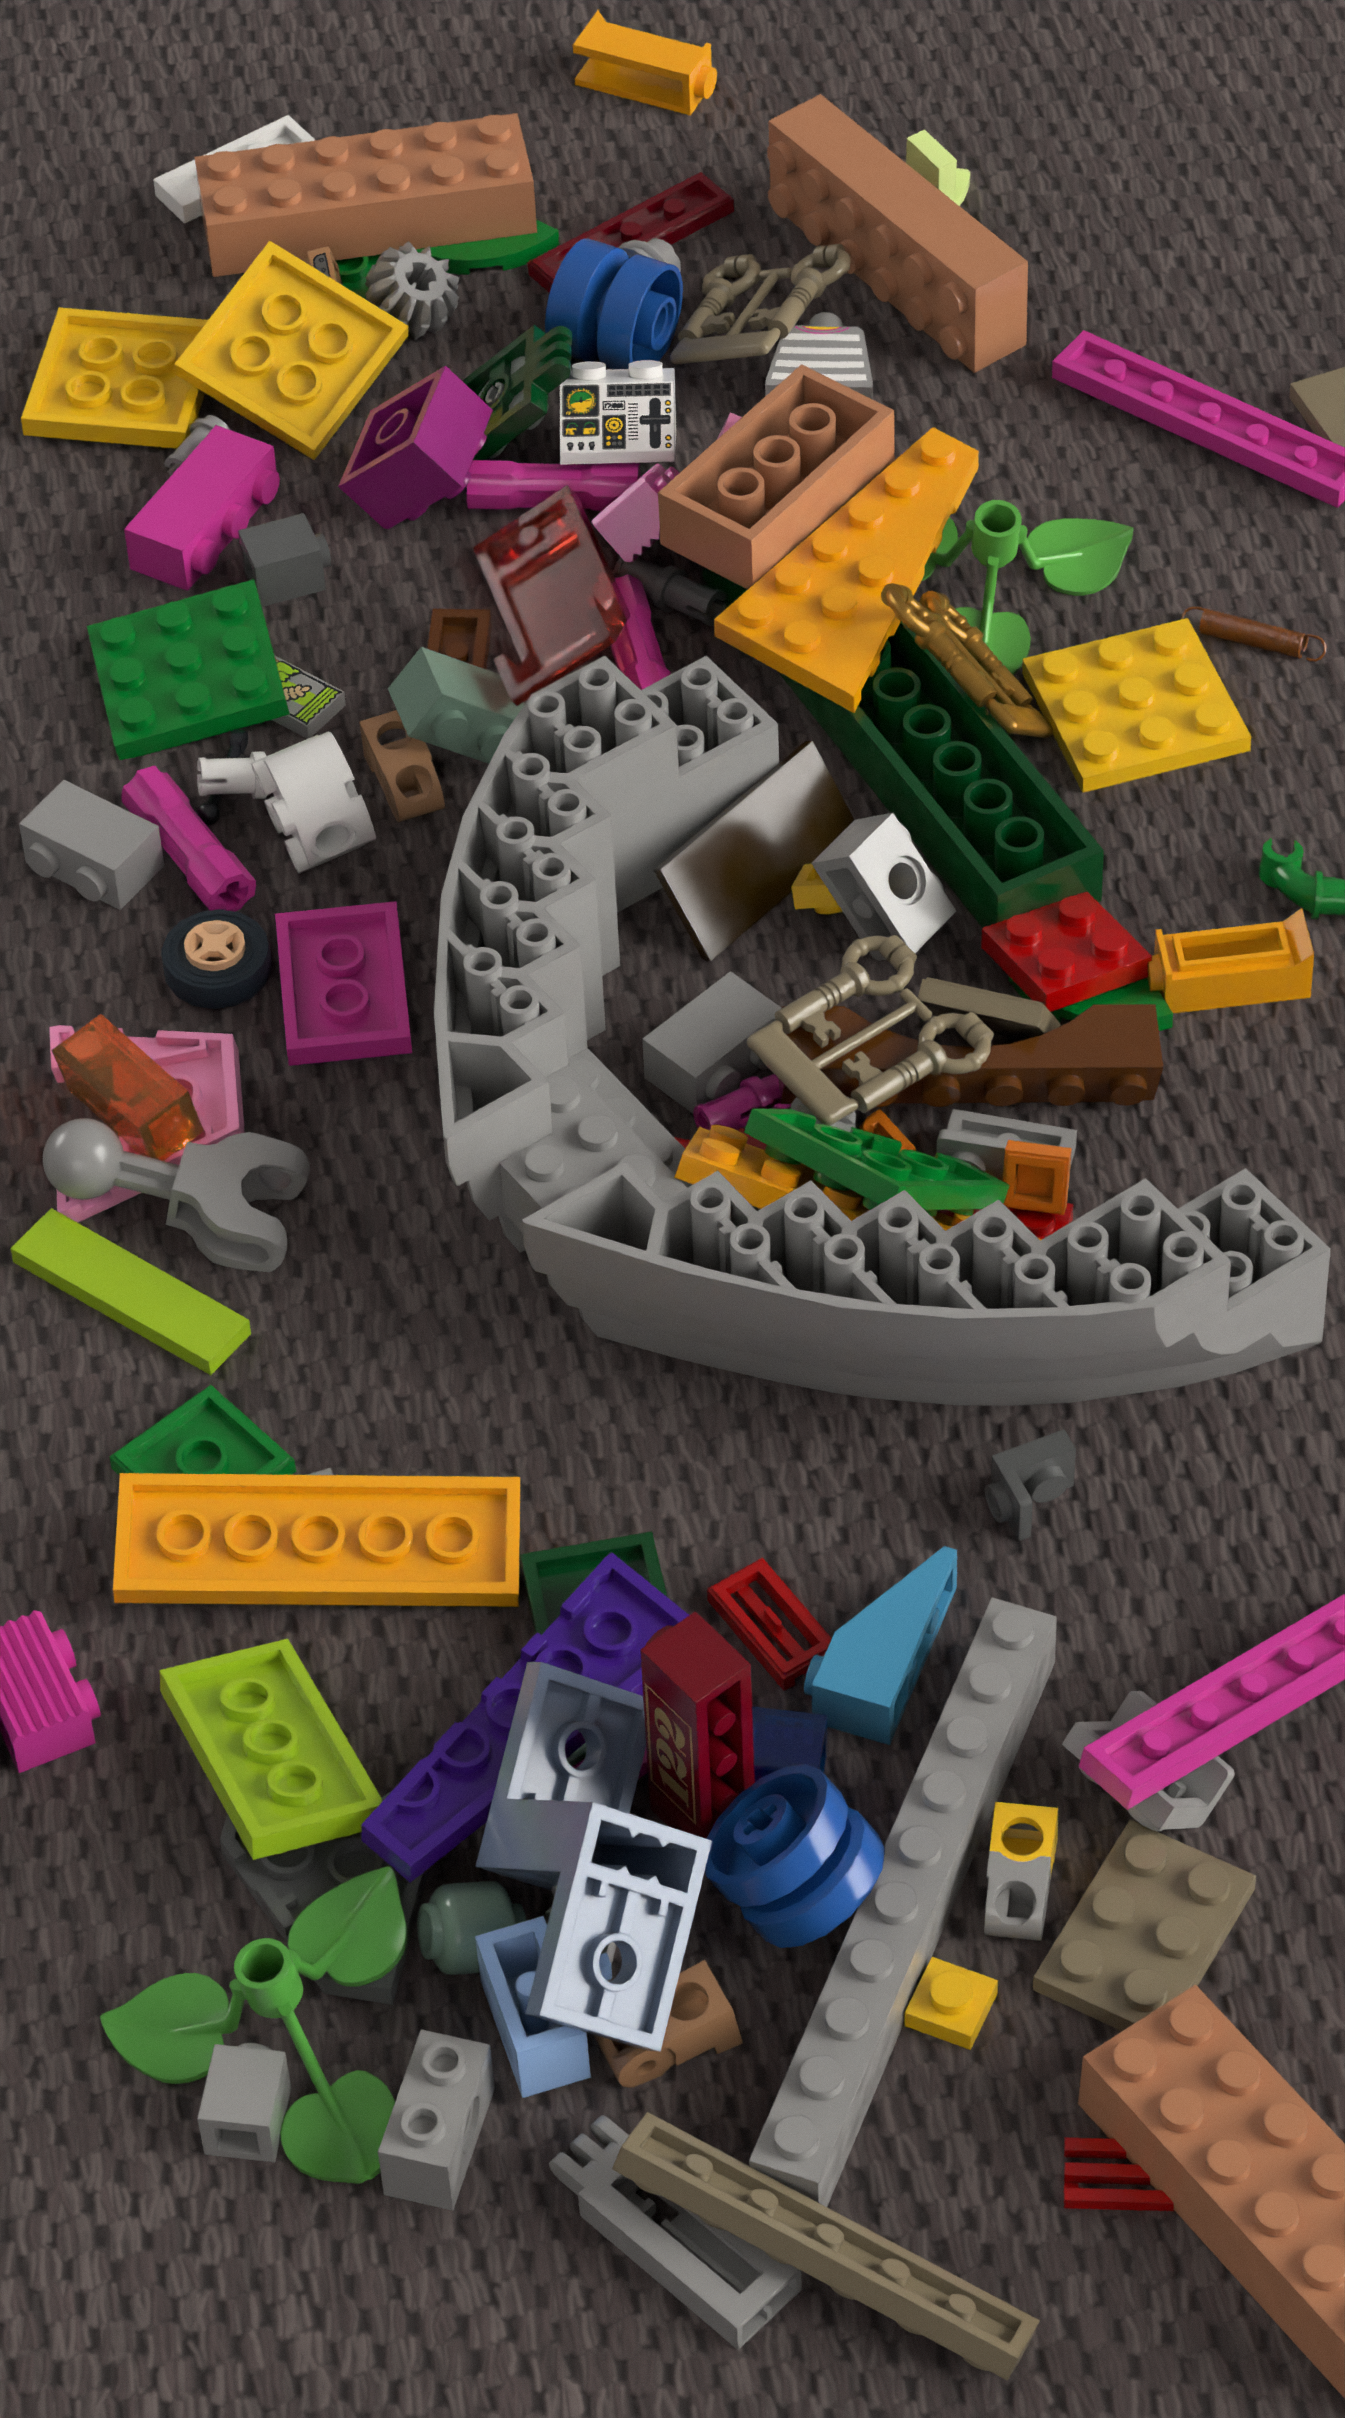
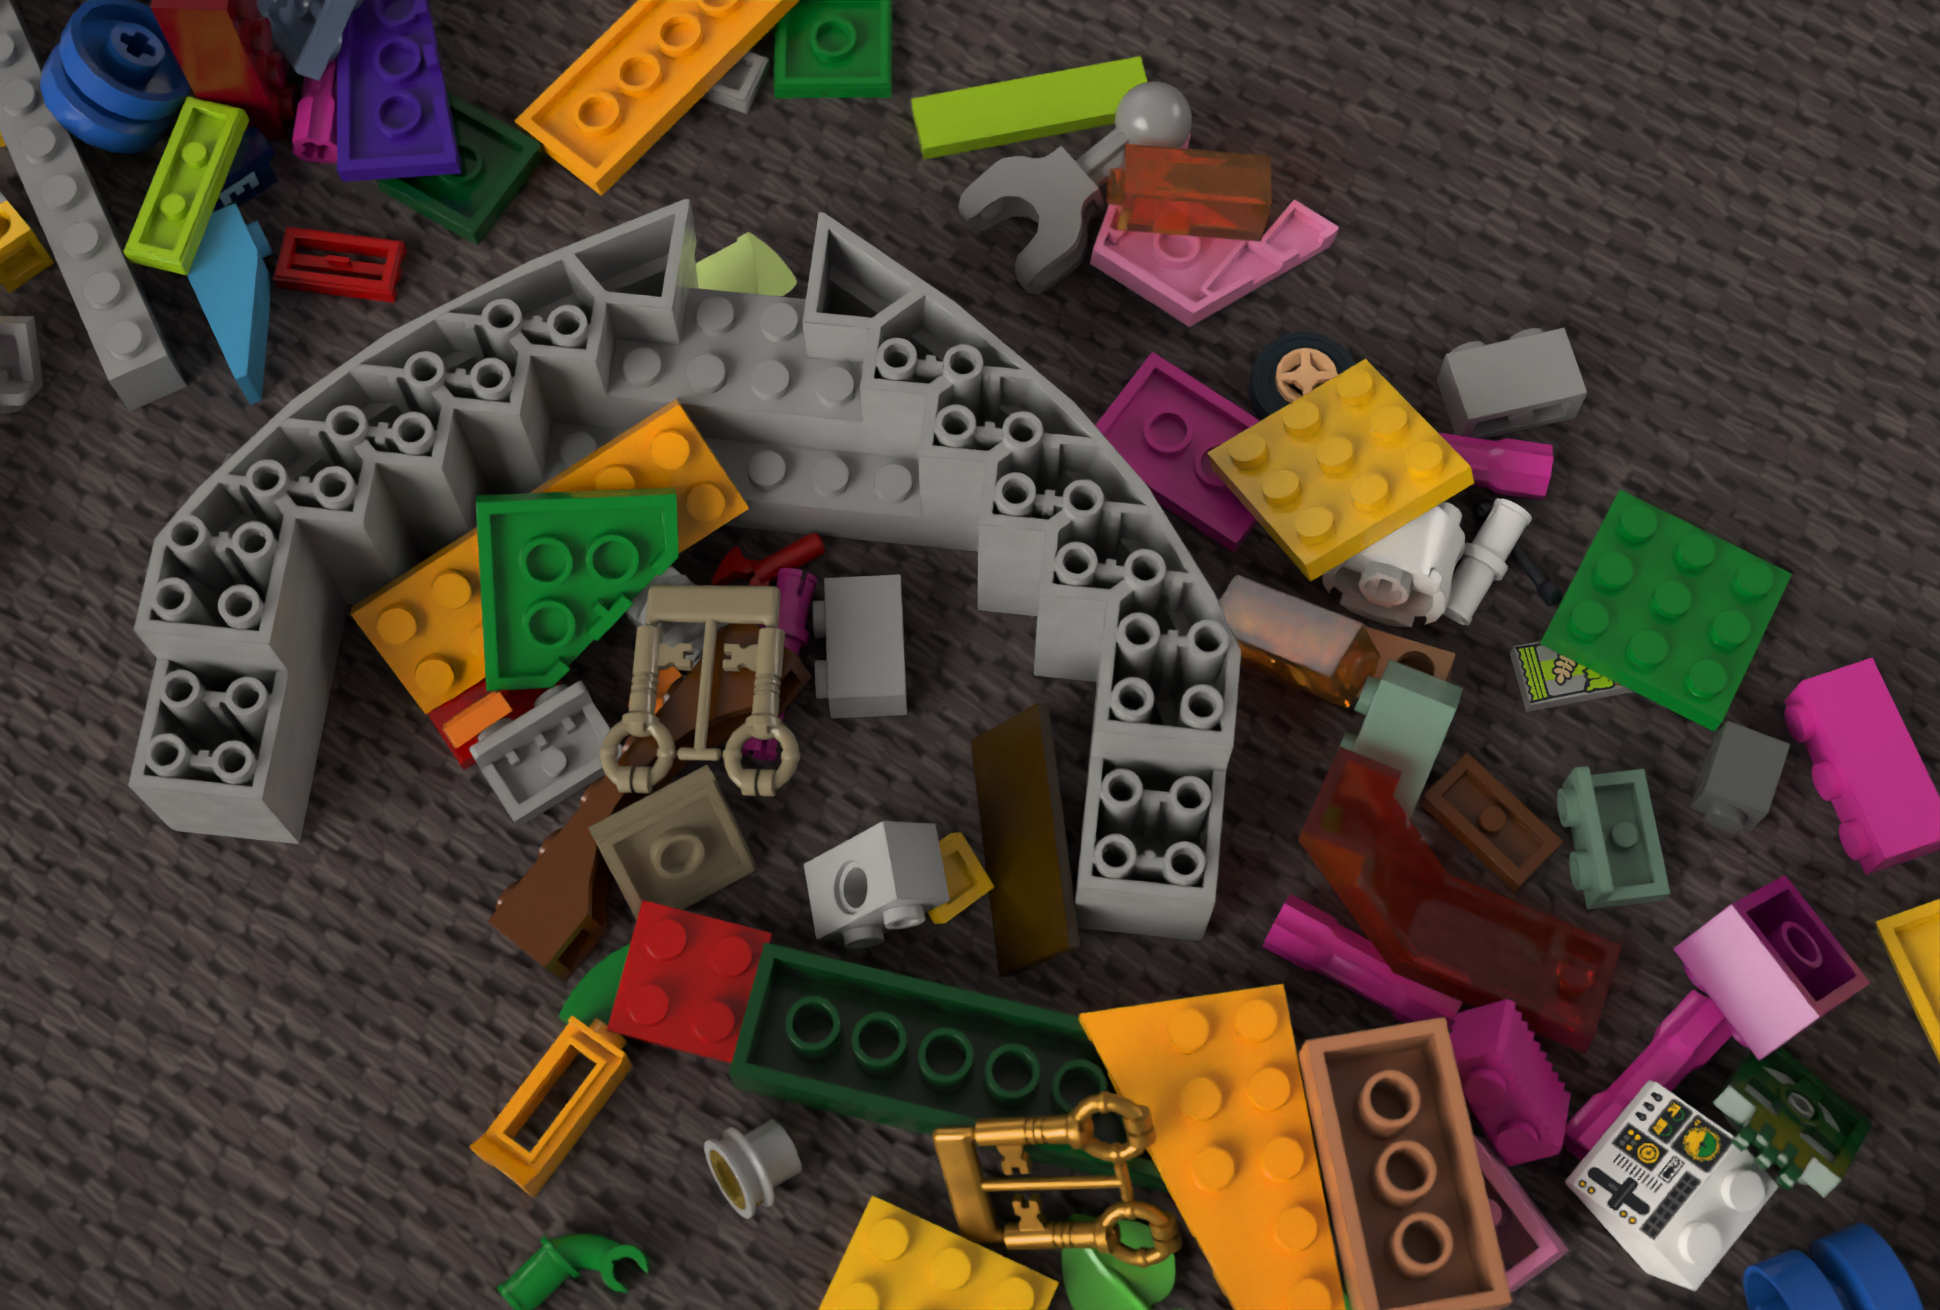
camera: 130 degrees right, 20 degrees up
none -> lime tile [123,96,249,276]
none -> yellowish green tile [696,232,797,297]
none -> light grey piece [704,1119,802,1219]
none -> yellow plate [1207,359,1474,582]
none -> brick [1218,574,1381,708]
none -> sand green bracket [1557,766,1671,909]

